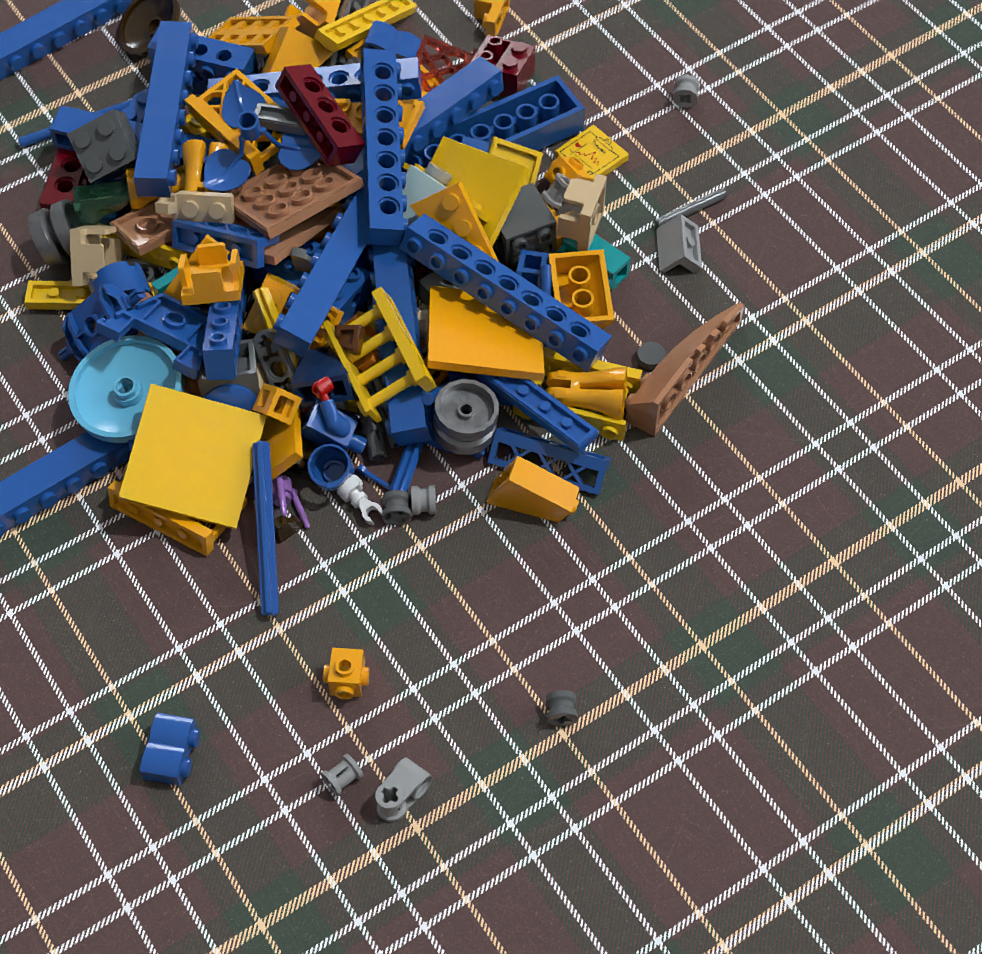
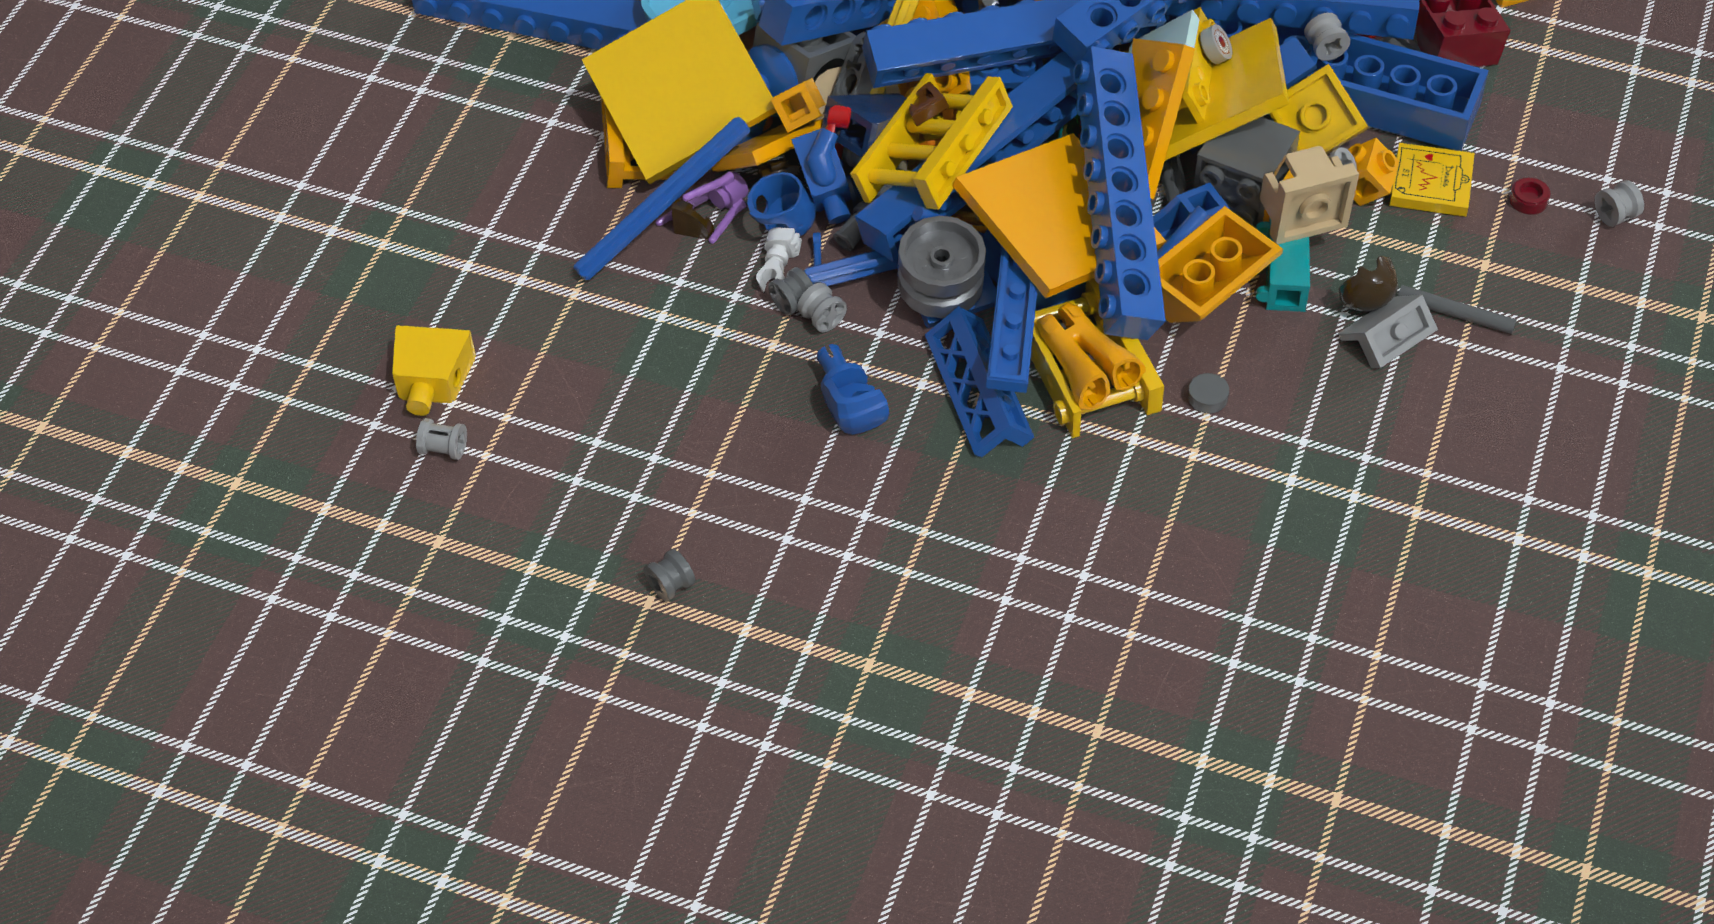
camera: 55 degrees right, 5 degrees down
blue brick [140,712,201,786] -> none
light orange brick [323,648,369,699] -> none
light grey piece [375,757,433,822] -> none
light orange slope [486,456,579,523] -> none
nougat wedge [625,302,744,437] -> none
none -> yellow torso [393,325,476,416]
none -> blue piece [817,344,890,435]
none -> light grey wheel [1304,13,1350,61]
none -> dark brown hair [1338,256,1399,312]
none -> dark red tile [1509,178,1550,215]

